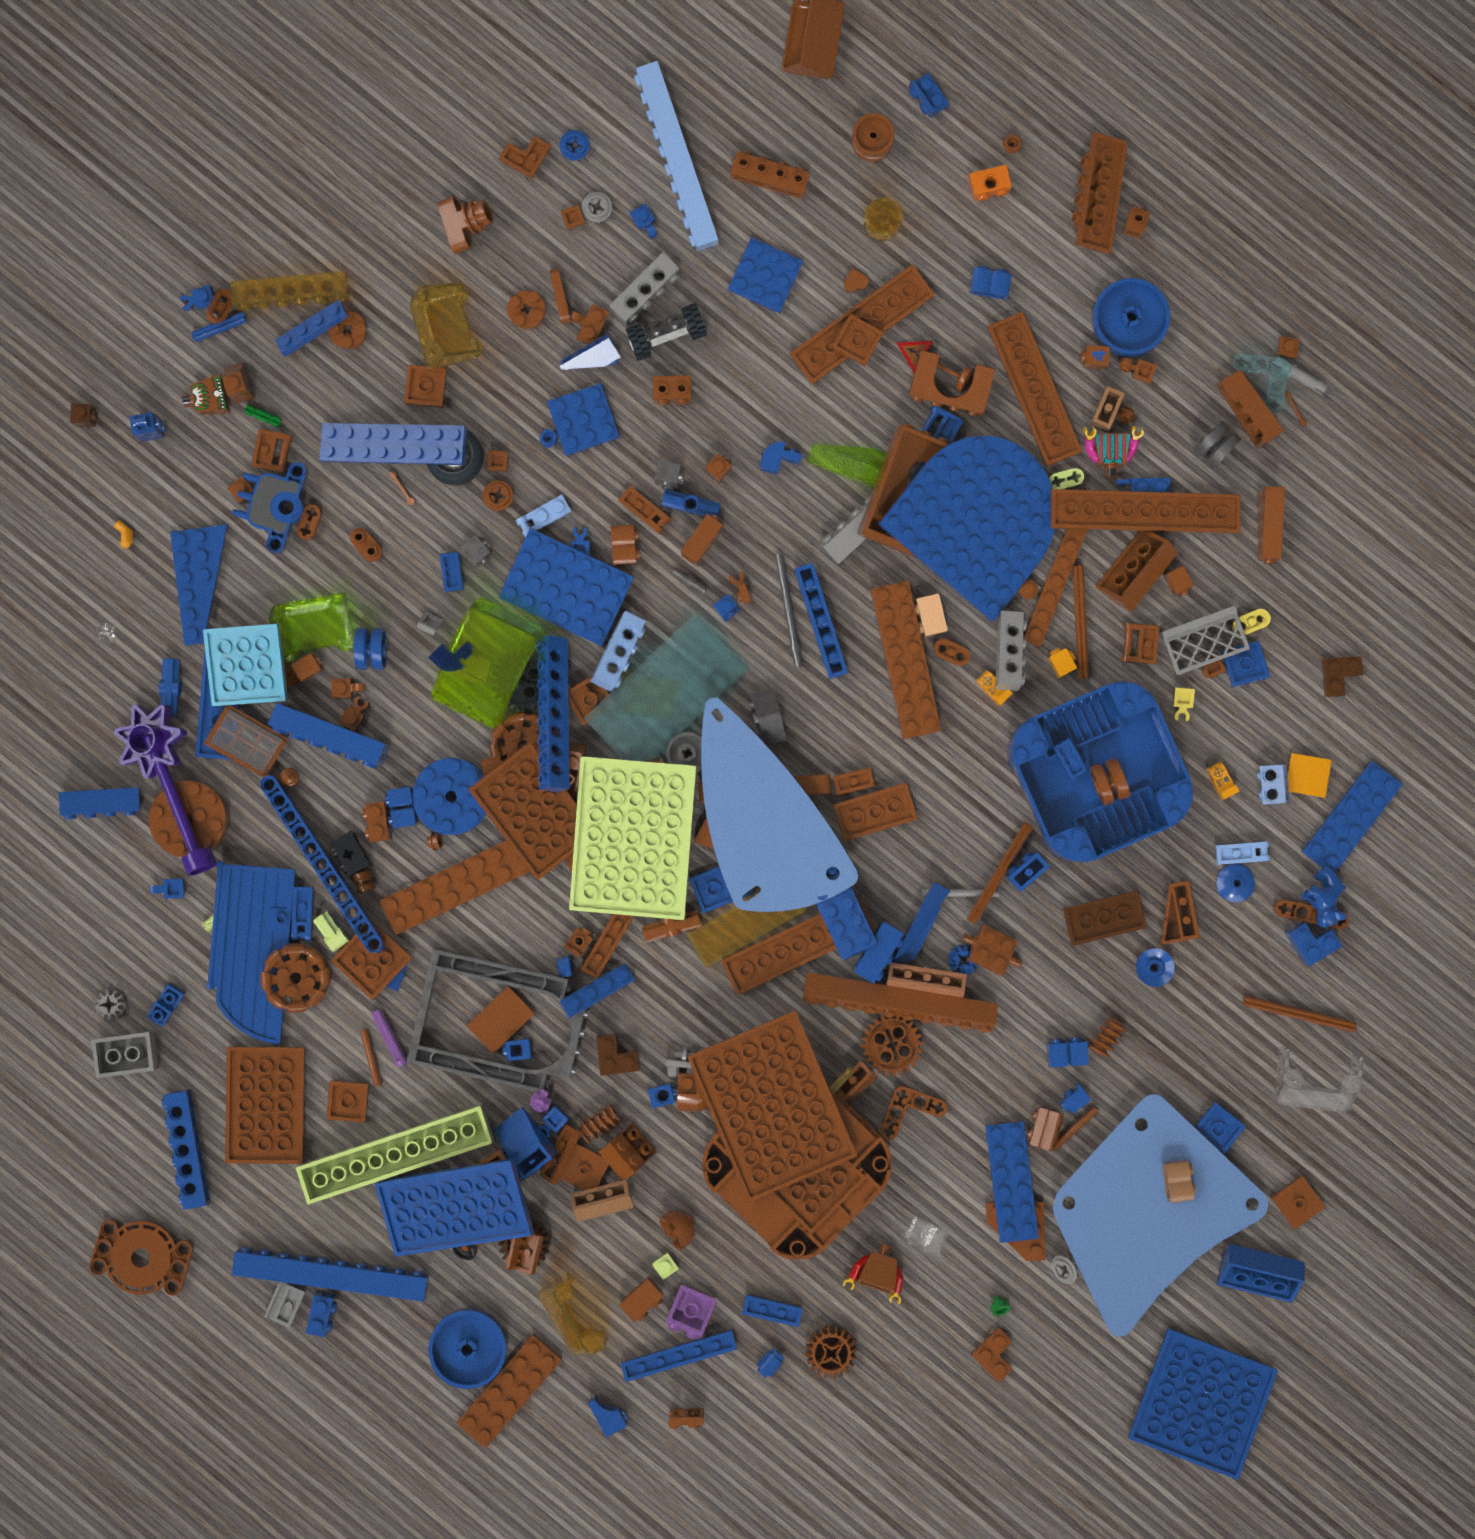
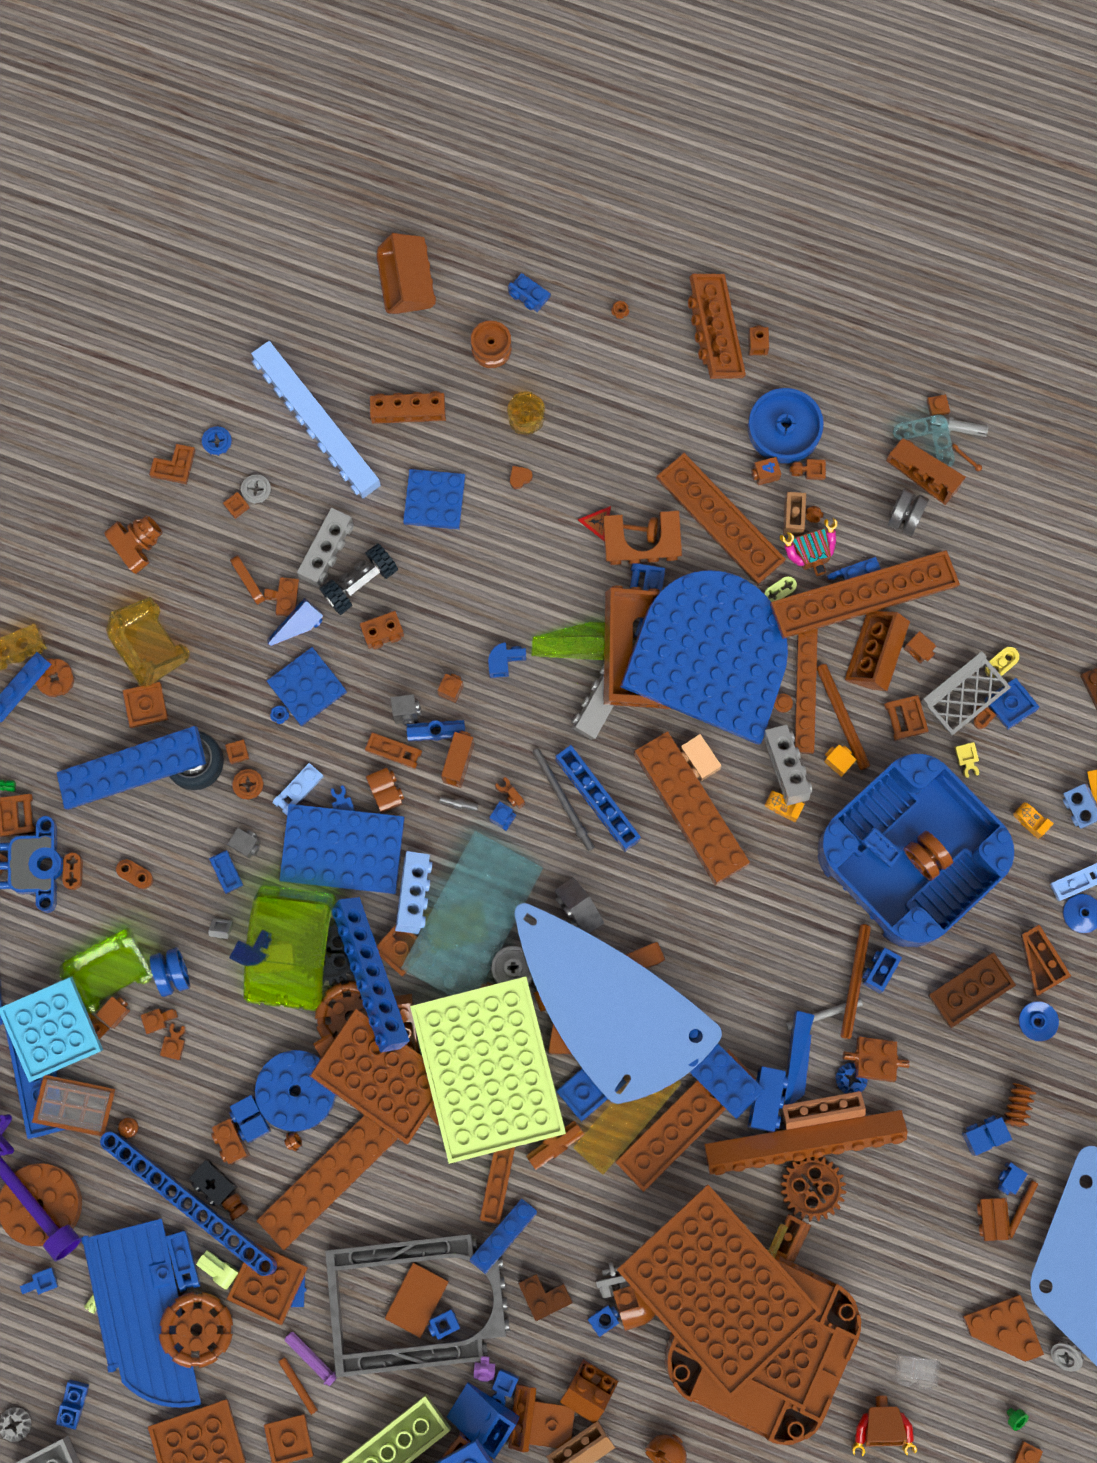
camera: 20 degrees left, 10 degrees down
blue brick [268,703,390,769] -> none
nougat hinge [389,471,415,506] -> none
dark orange plate [507,291,546,330] -> none
blue slope [556,955,574,977] -> none
dark orange brick [564,926,593,958] -> none
dark orange piece [577,1103,621,1143] -> none
blue plate [629,203,657,239] -> none
dark orange plate [789,264,935,385] -> none
dark orange plate [831,314,884,367] -> none
dark orange plate [833,768,875,795] -> none
dark orange plate [833,782,918,841] -> none
dark orange beam [880,1086,947,1140] -> none
dark orange plate [933,639,970,666] -> none
orange brick [968,164,1012,201] -> none
blue brick [969,266,1012,300] -> none
blue plate [985,1122,1039,1243] -> none
dark orange slope [1257,487,1285,564] -> none

